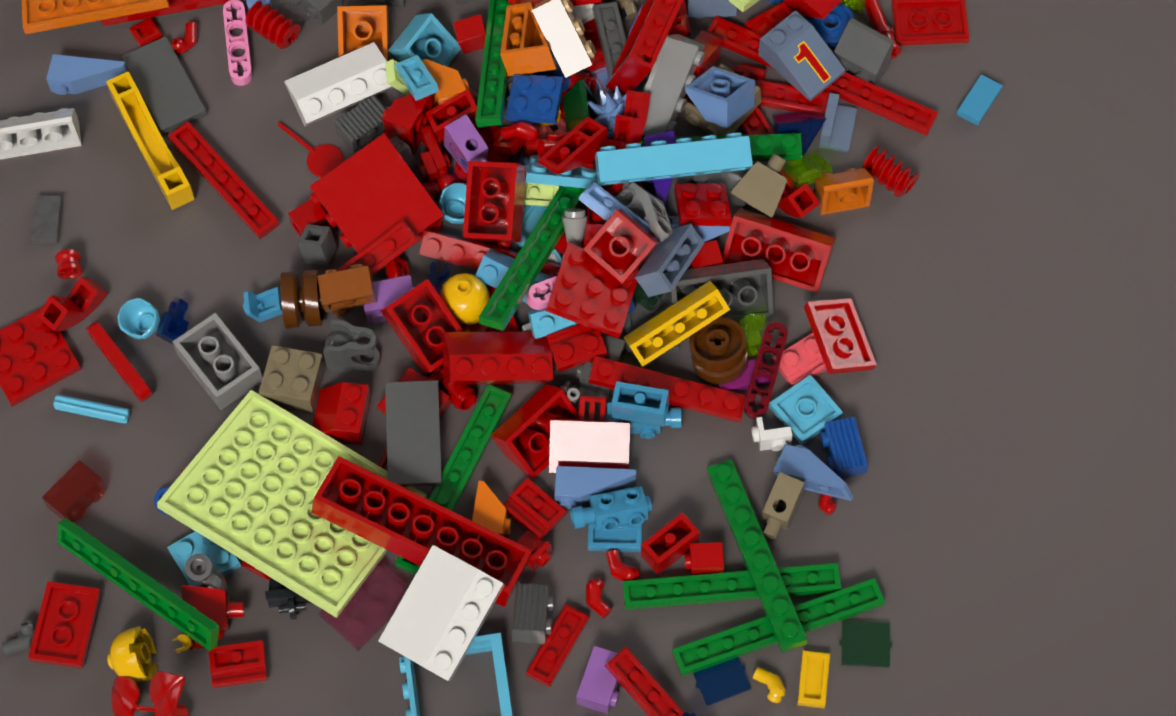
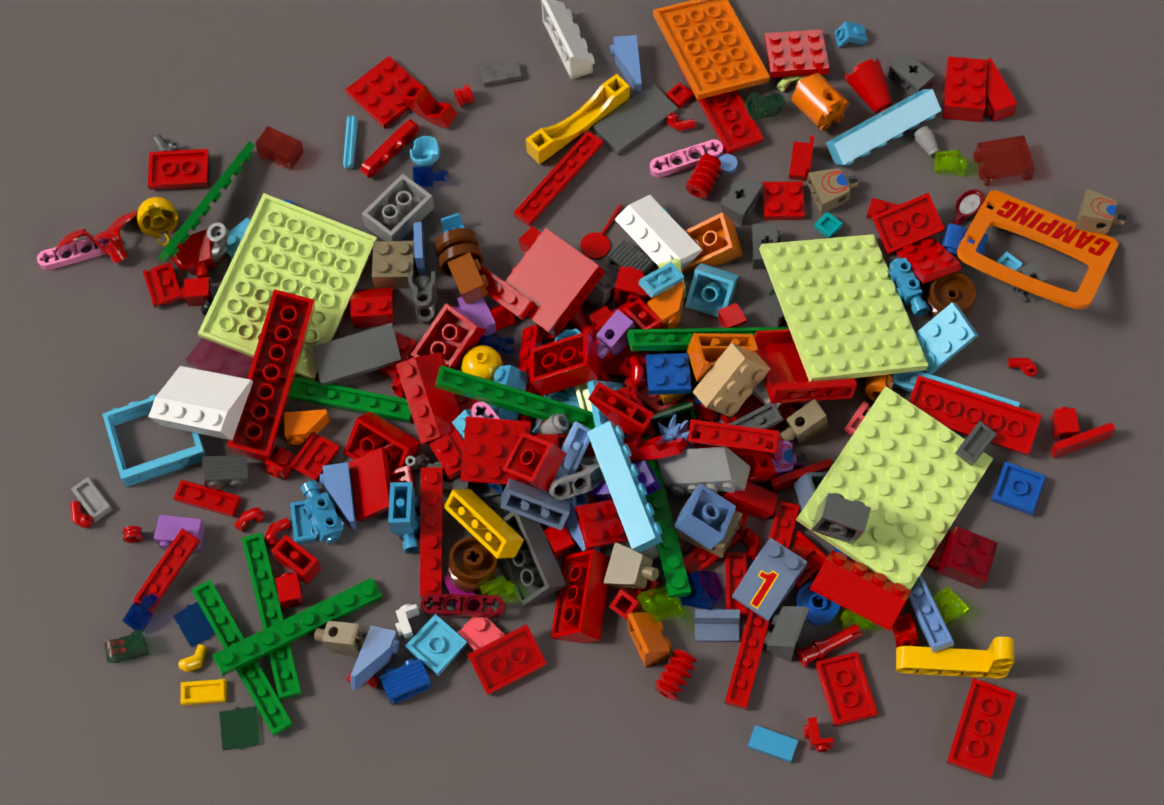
camera: 80 degrees right, 0 degrees up
dark grey brick [298,224,337,266] -> none
none -> red brick [181,277,212,307]
none -> medium blue tile [413,222,427,276]
none -> red bracket [803,717,834,753]

